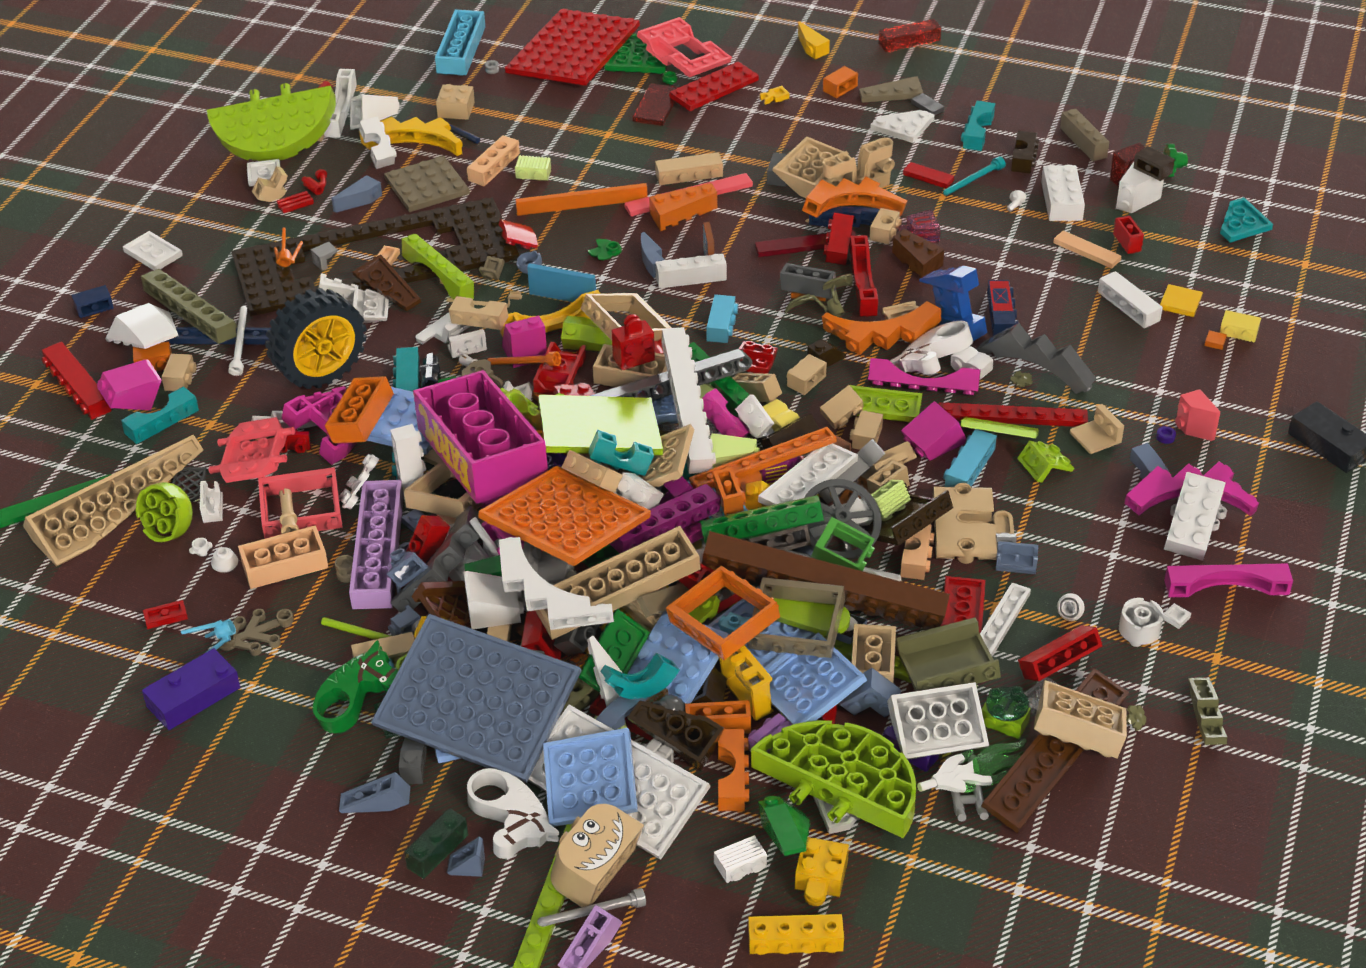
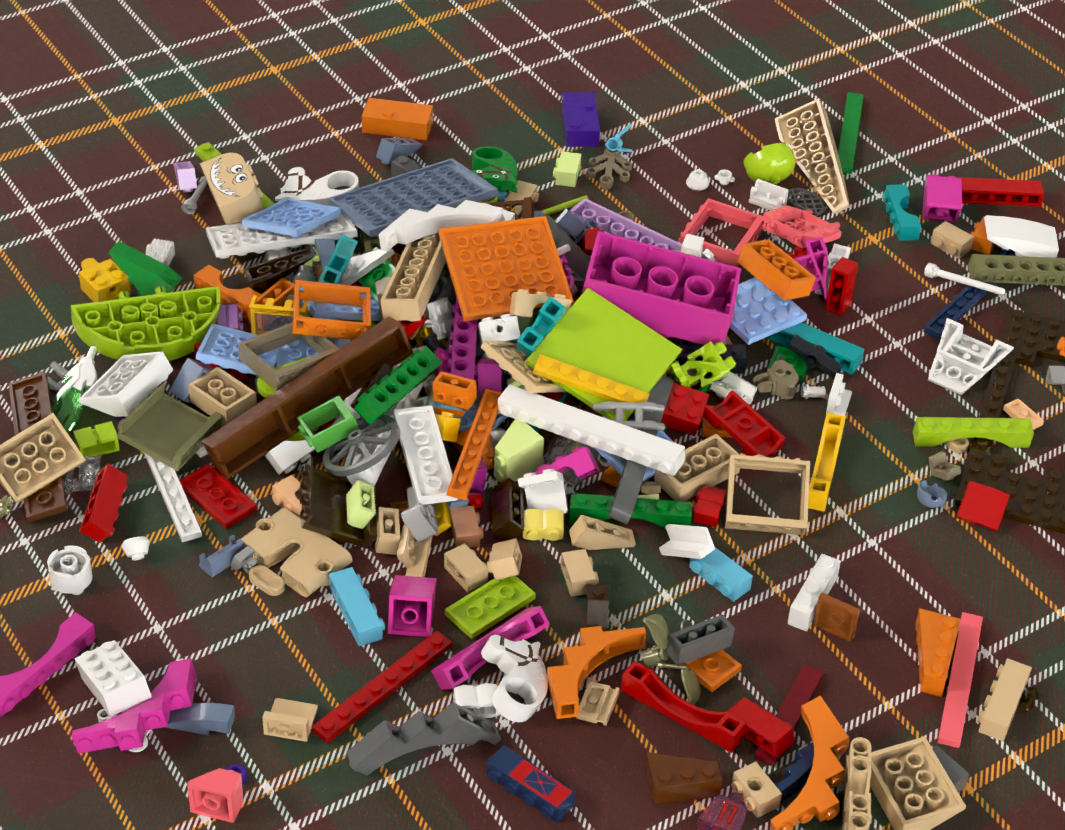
camera: 125 degrees right, 0 degrees up
red plate [143,600,188,629] -> none
light nougat brick [238,525,328,589] -> none
black wheel [265,288,367,389] -> none
tan pin [279,488,299,534] -> none
reddish brown wing [352,254,421,311] -> none
clear green brick [404,808,468,879] -> none
white plate [416,313,470,345] -> none
tan piece [447,291,523,308] -> none
sand blue slope [447,837,485,877] -> none
tan arch [449,296,508,330] -> none
orange piece [487,351,561,366] -> none
dark pink slope [502,316,547,368] -> none
orange tile [516,183,647,216] -> none
dark azure tile [527,263,596,302] -> none
lime wedge [561,316,612,351] -> none
green plate [588,239,622,260] -> none
red brick [612,314,655,371] -> none
sand blue slope [641,232,665,278] -> none
red slope [739,341,778,374] -> none
yellow brick [748,914,844,955] -> none
blue wedge [919,266,987,341] -> none
lime tile [961,417,1039,439] -> none
clear green dish [986,686,1029,721] -> none
lime bracket [1017,441,1074,483] -> none
white tile [1163,603,1191,629] -> none
none -> orange brick [362,98,433,141]
none -> yellow plate [533,354,649,412]
none -> yellowish green brick [553,151,581,187]
none -> light grey piece [593,401,665,431]
none -> white panel [659,524,715,559]
none -> red brick [825,257,858,316]

